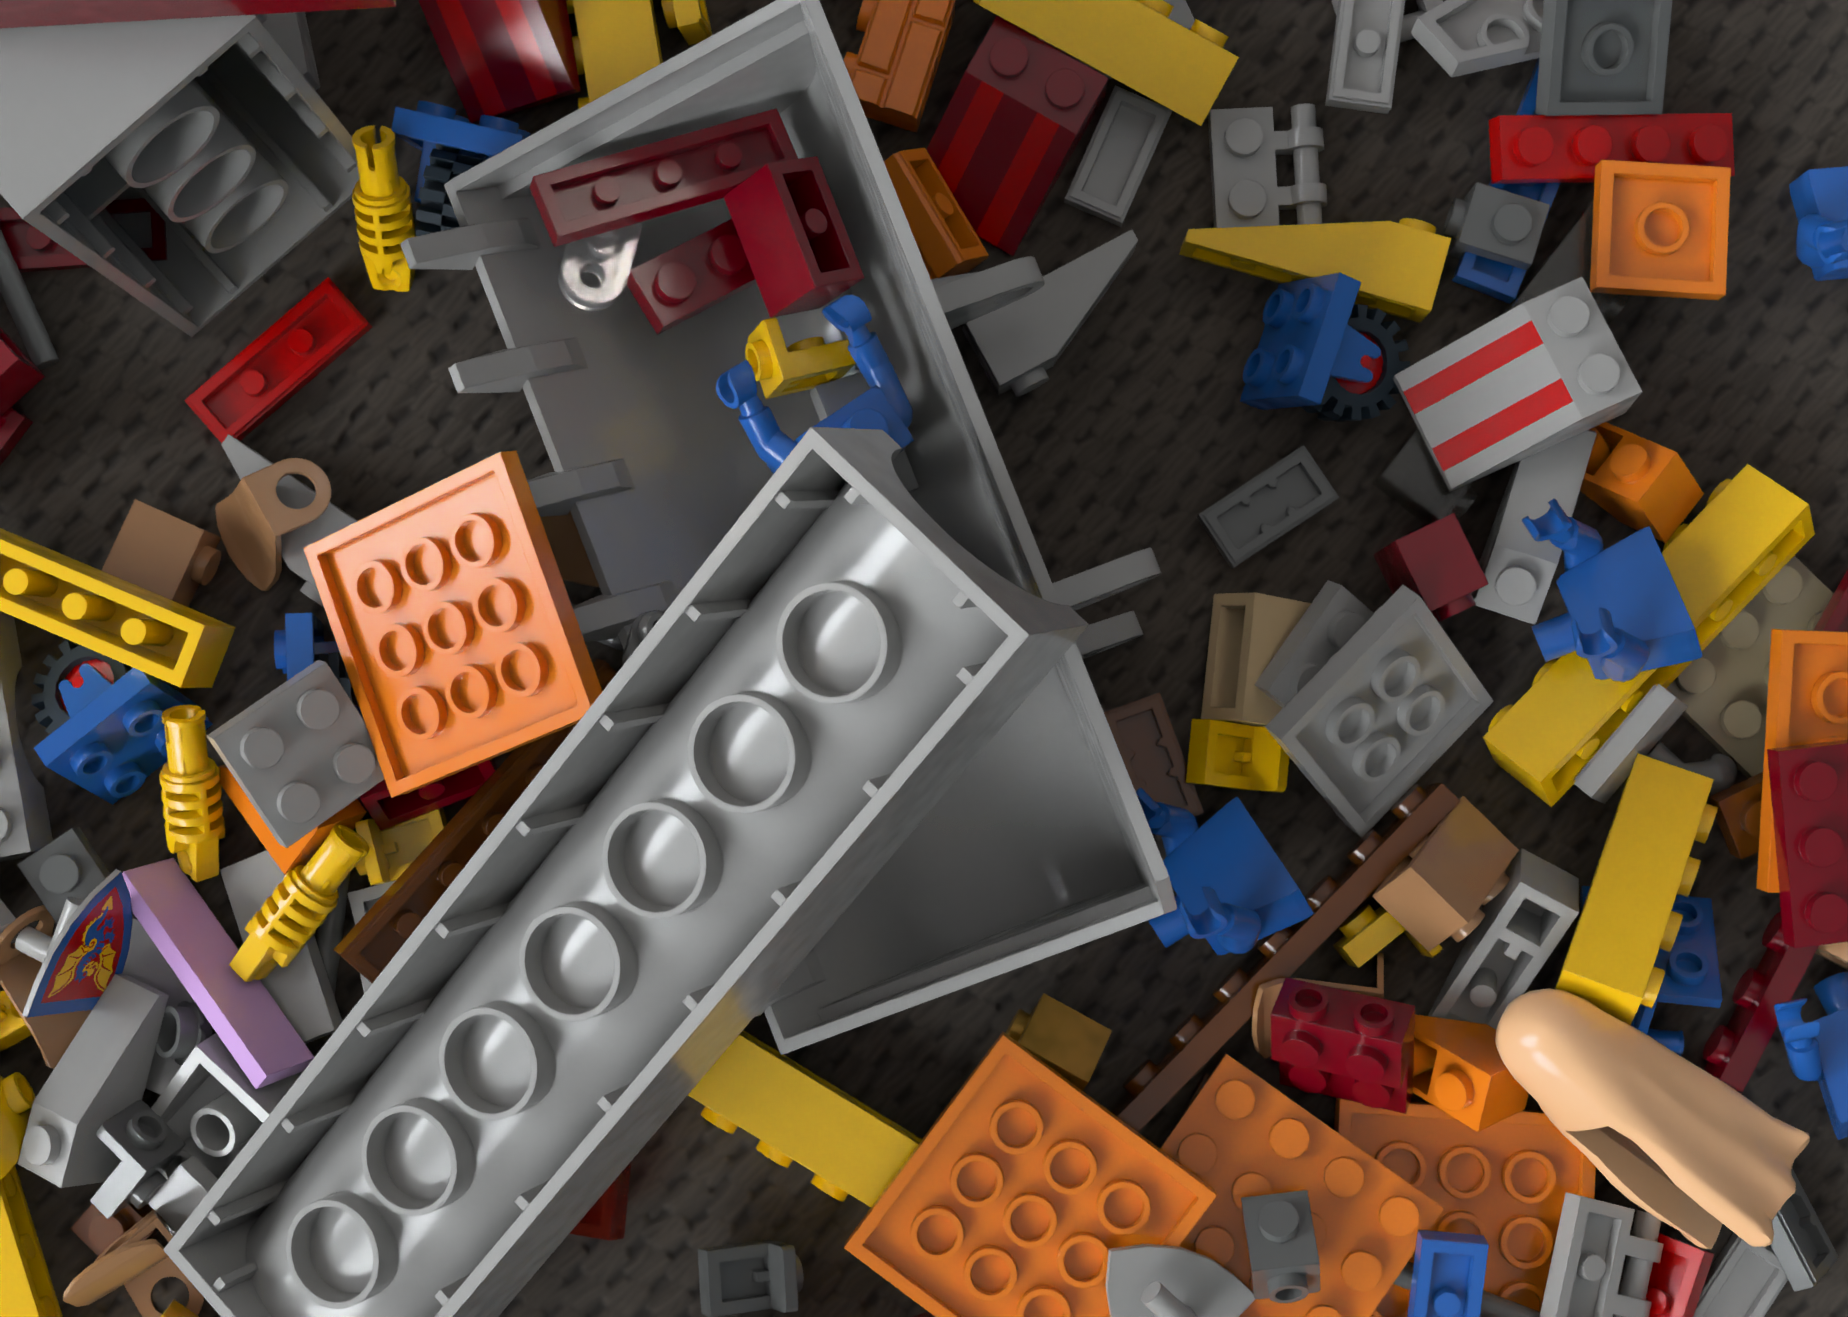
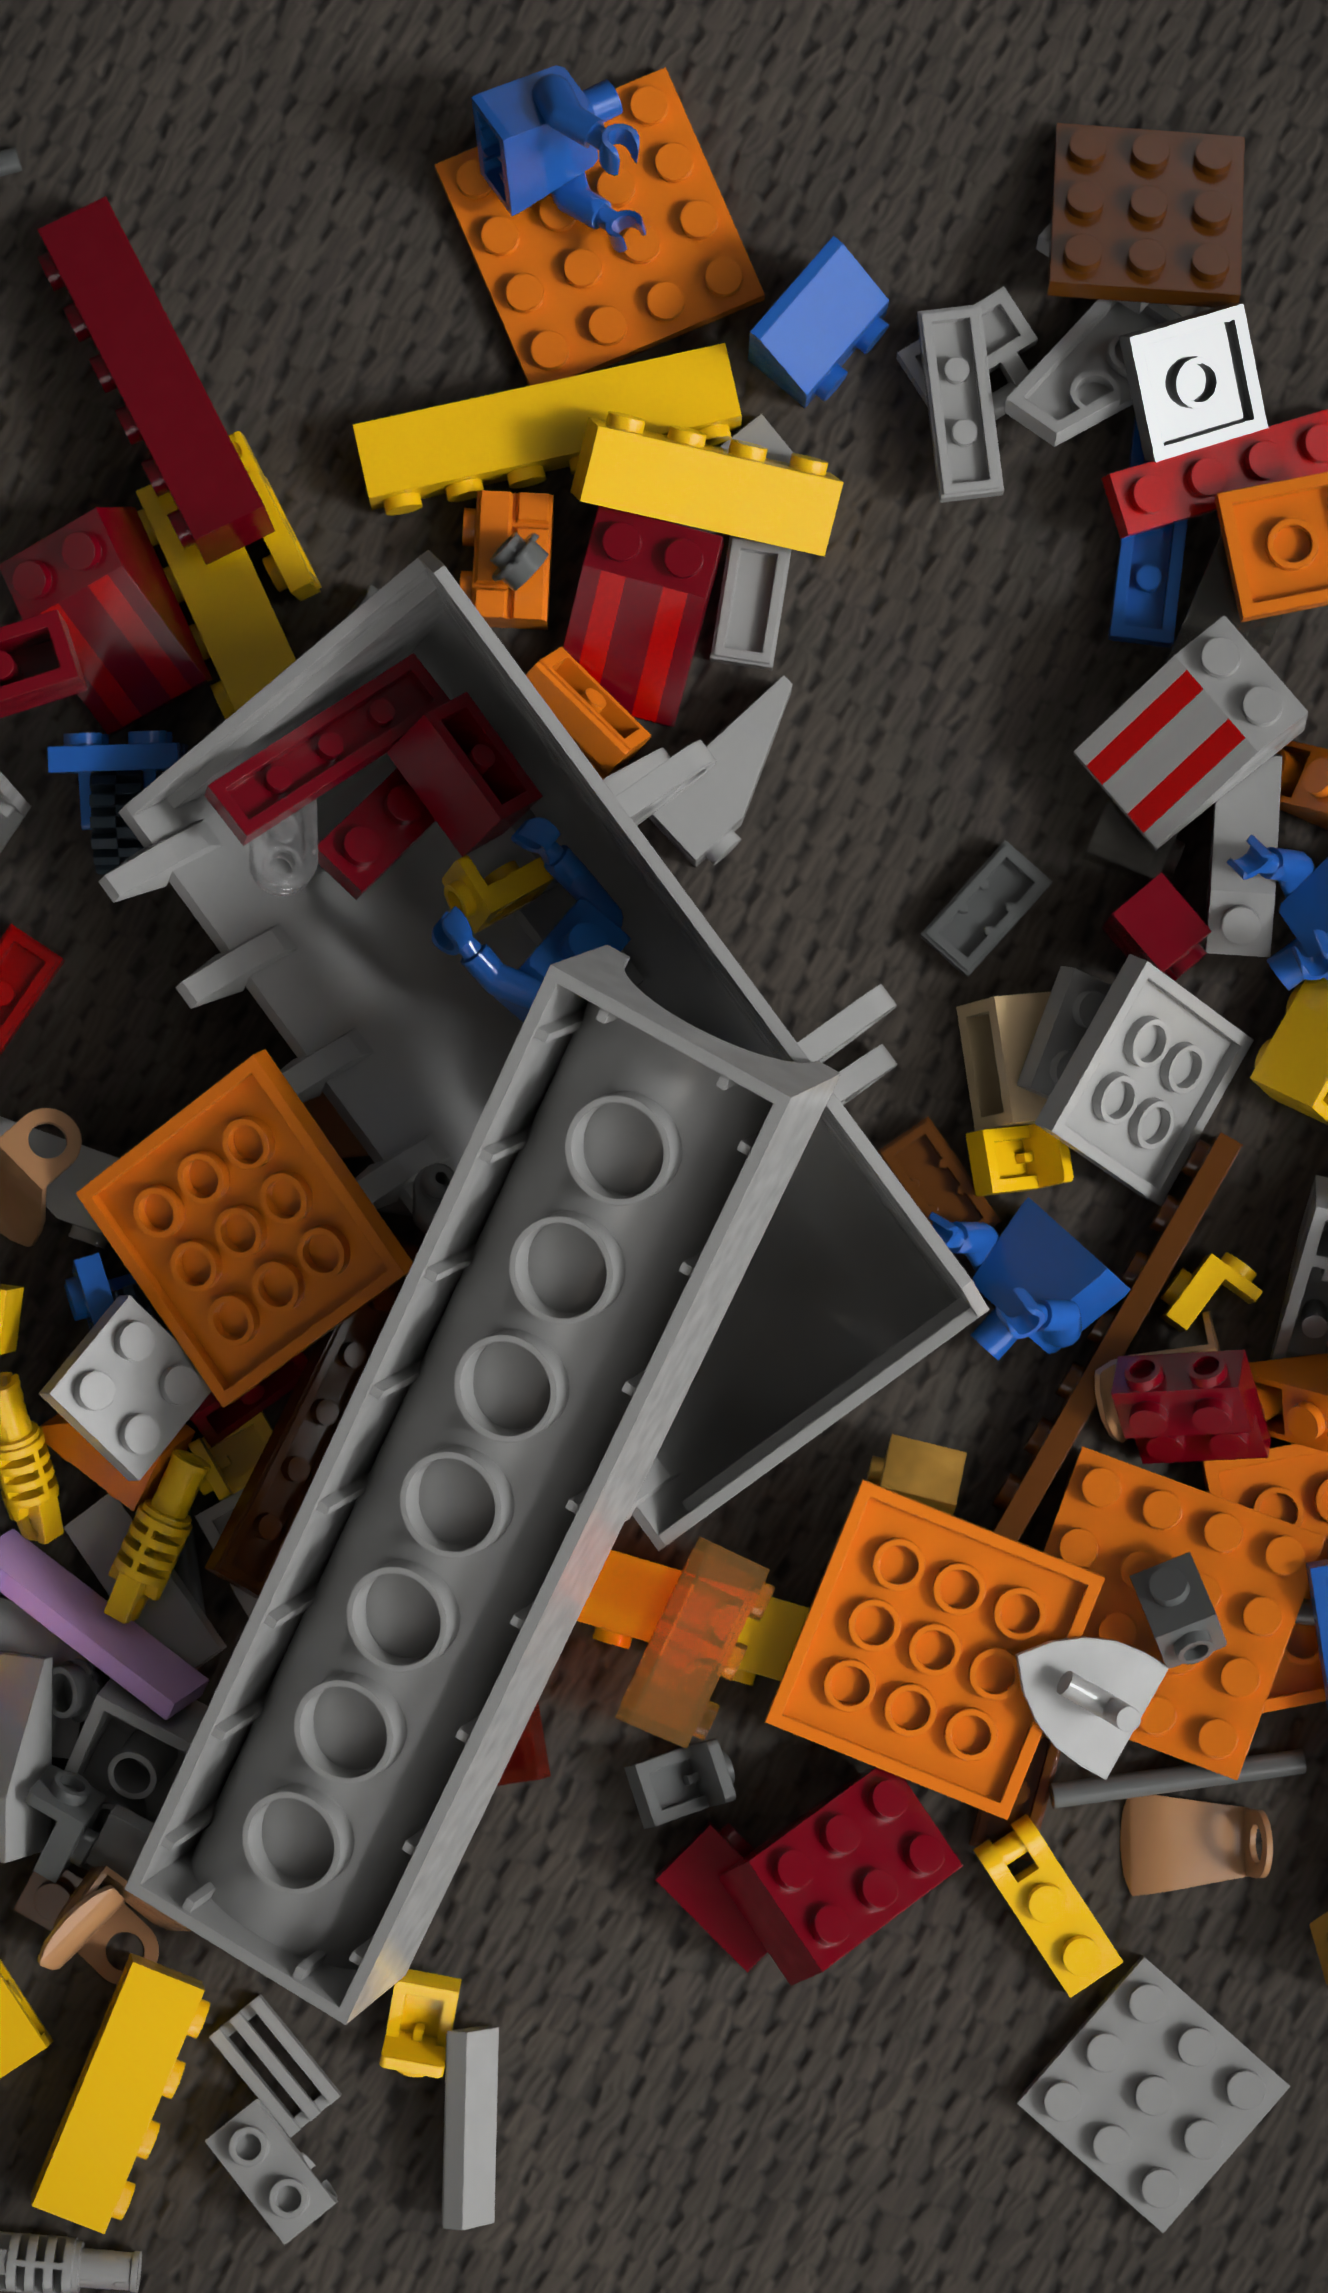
camera: 15 degrees left, 0 degrees up
yellow hinge [352,125,416,292] -> none
yellow slope [1179,218,1451,323] -> none
light grey plate [1208,103,1328,228] -> none
blue plate [1240,272,1410,422] -> none
medium nougat brick [1372,796,1519,952] -> none
dark grey bracket [1443,182,1550,270] -> none
none -> dark grey plate [490,532,549,591]
none -> clear orange slope [615,1536,775,1749]

